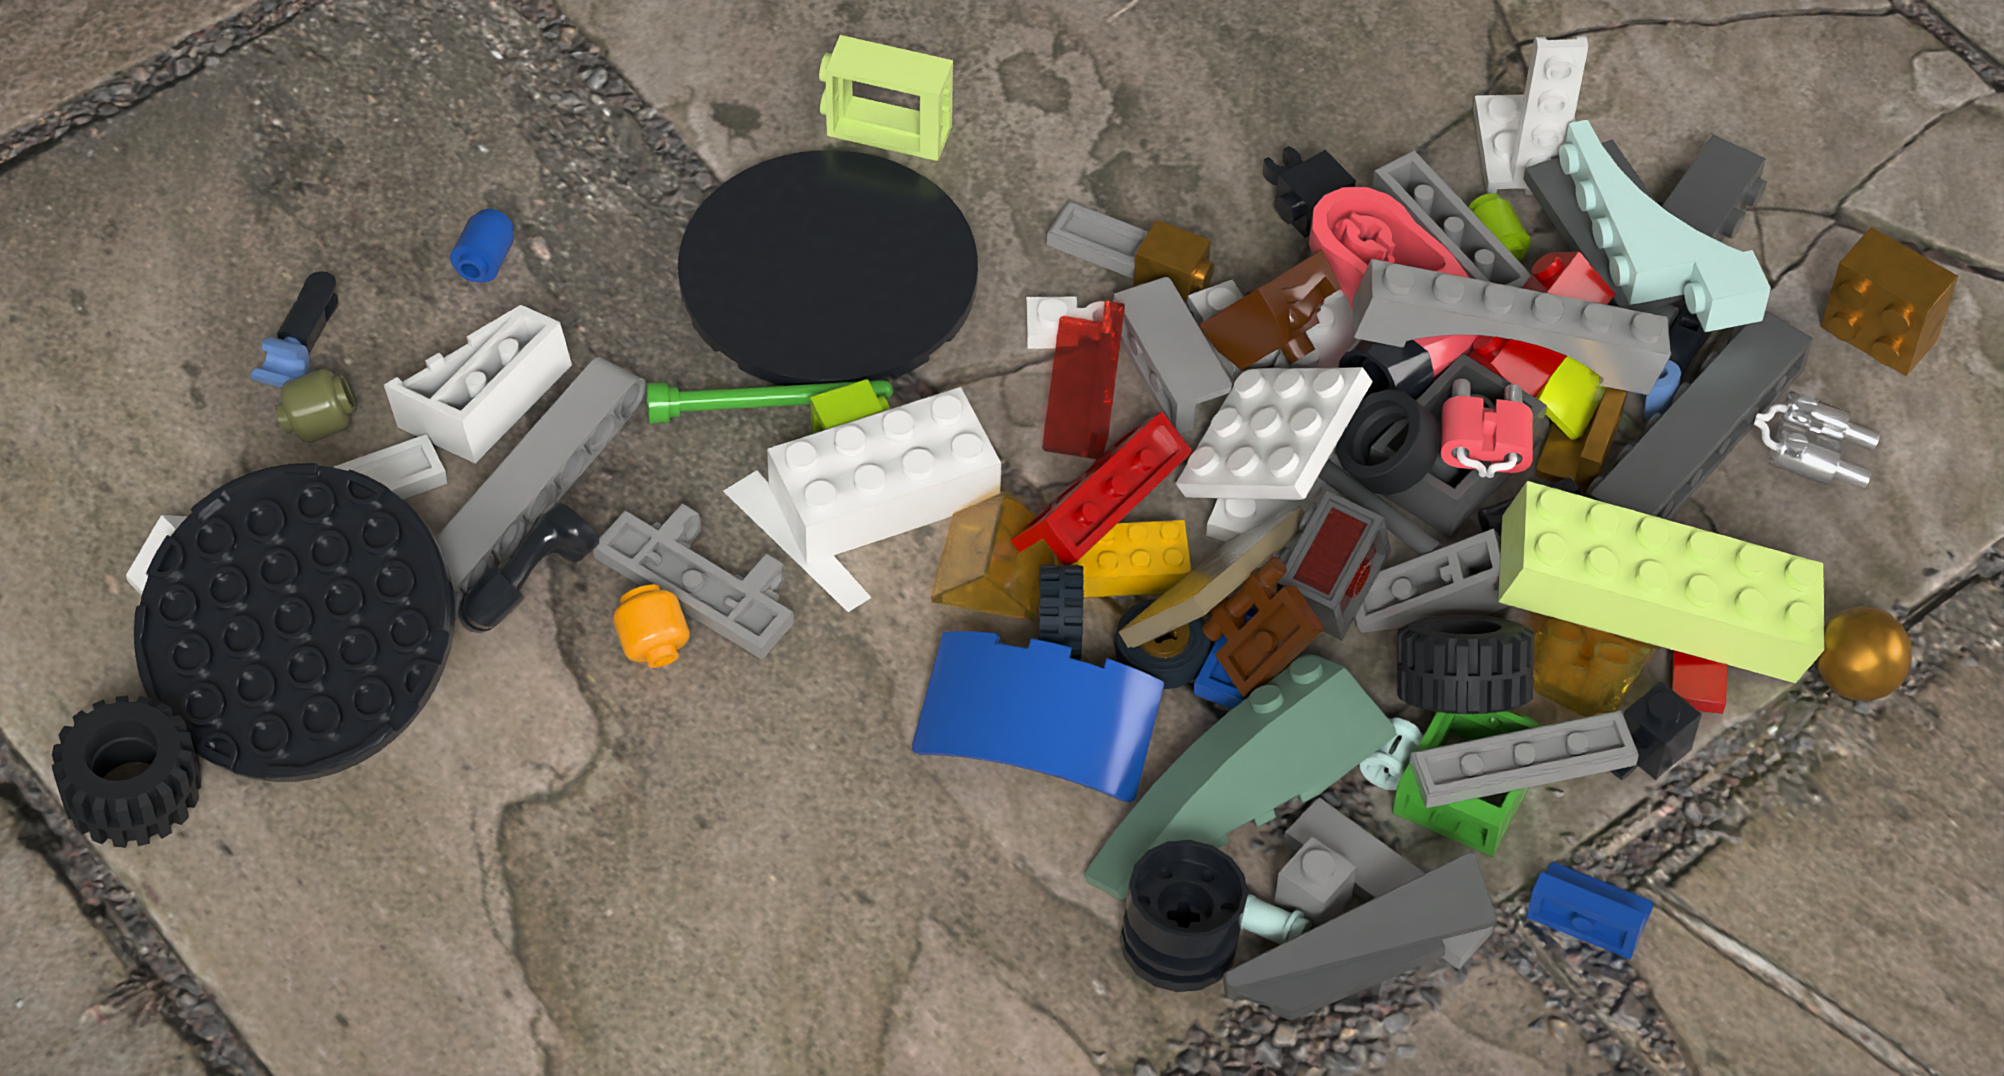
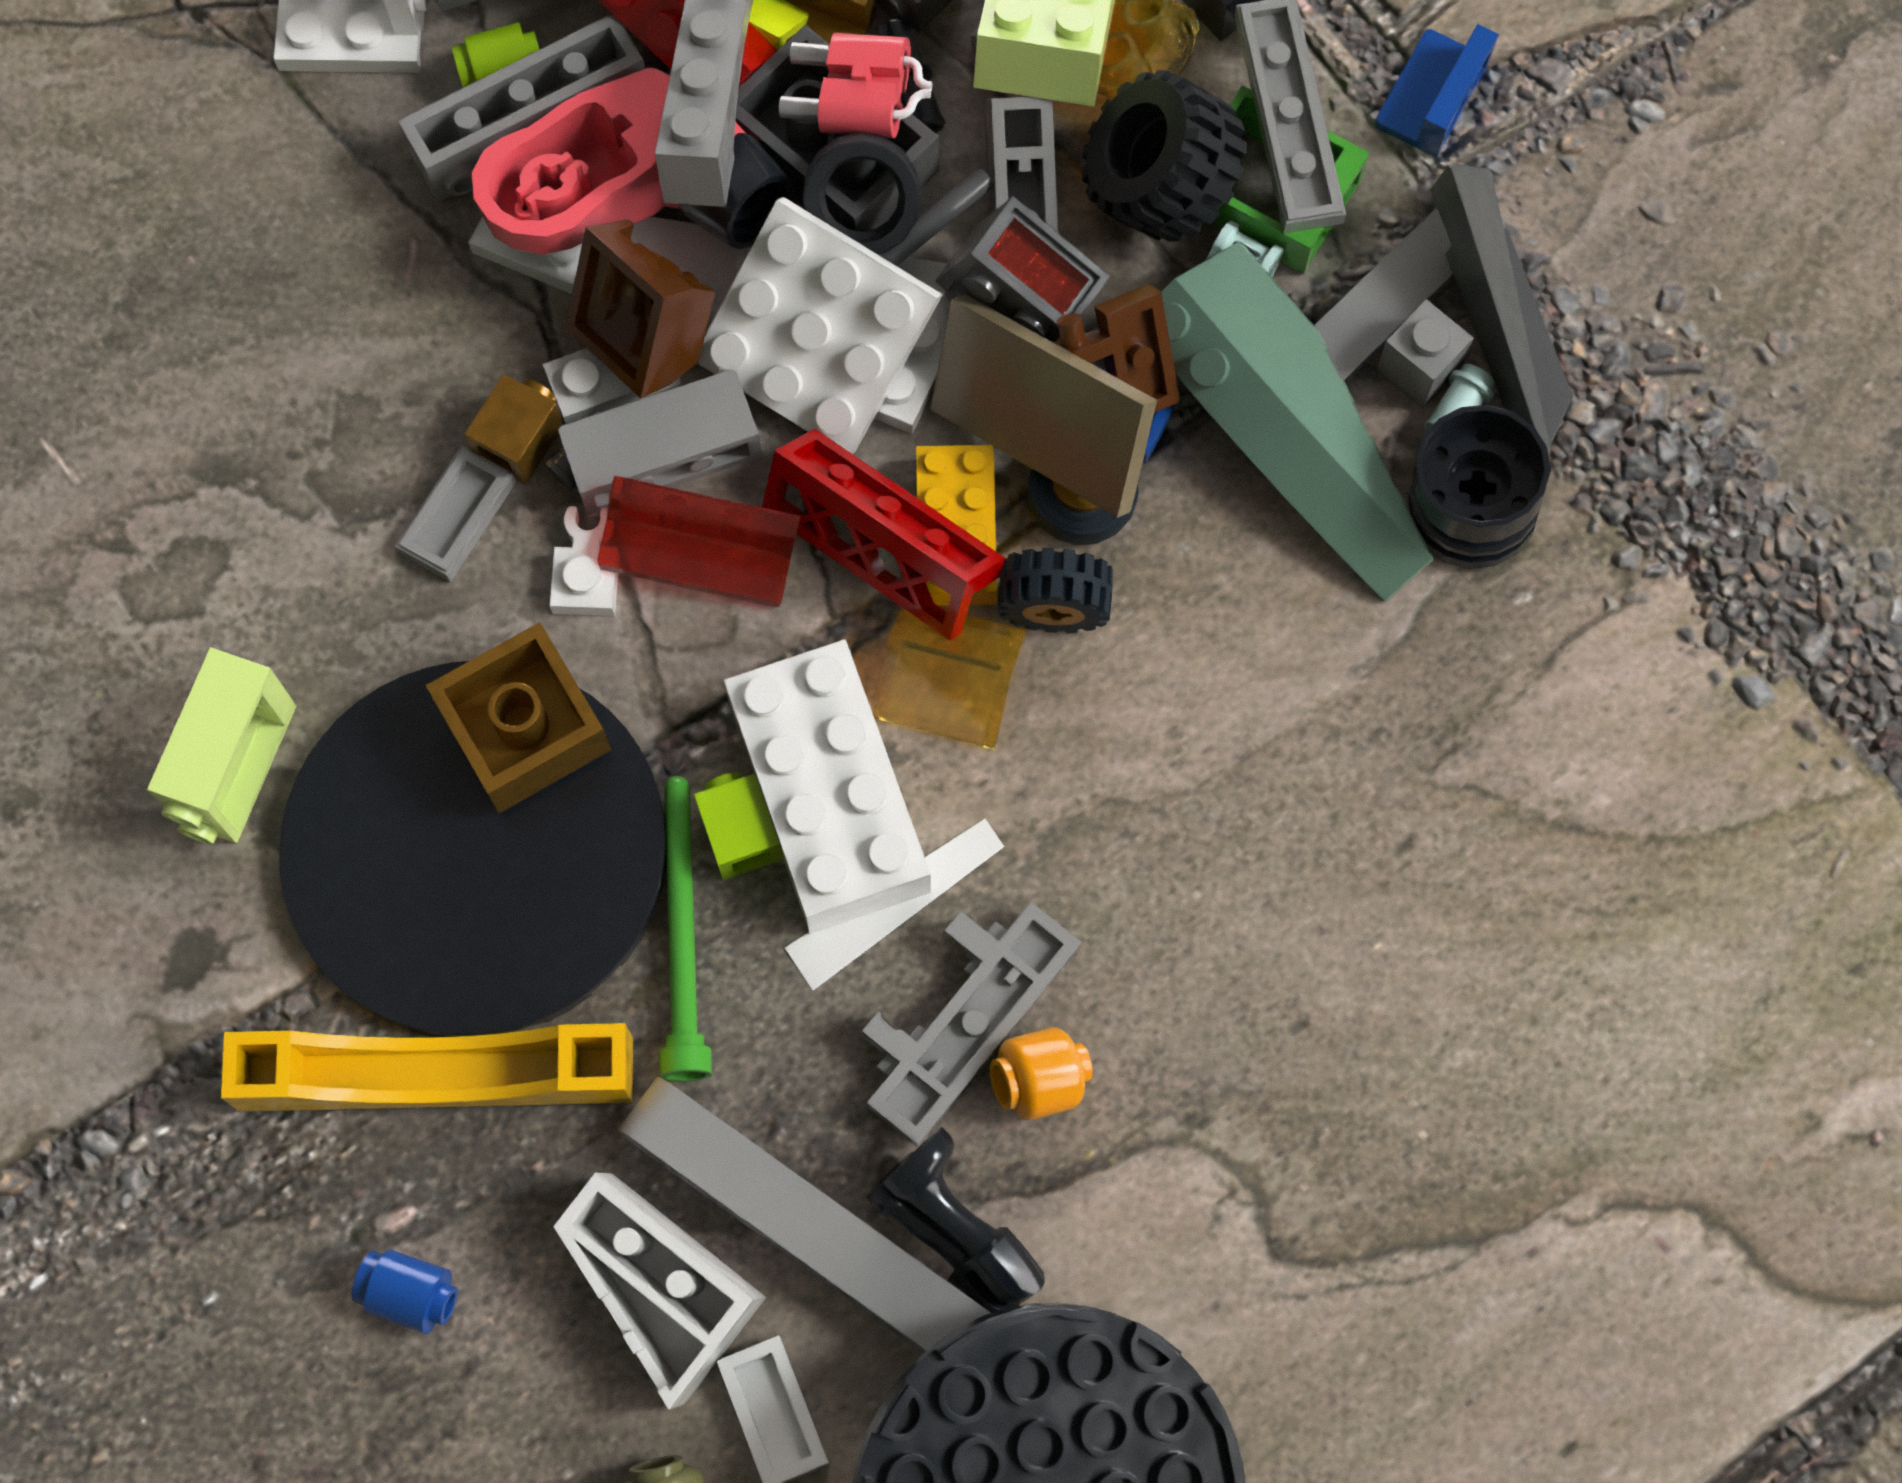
camera: 85 degrees left, 20 degrees up
blue panel [912,631,1165,802] -> none
black brick [1263,146,1356,238] -> none
none -> yellow arch [221,1023,633,1112]
none -> pearl gold brick [426,622,611,813]

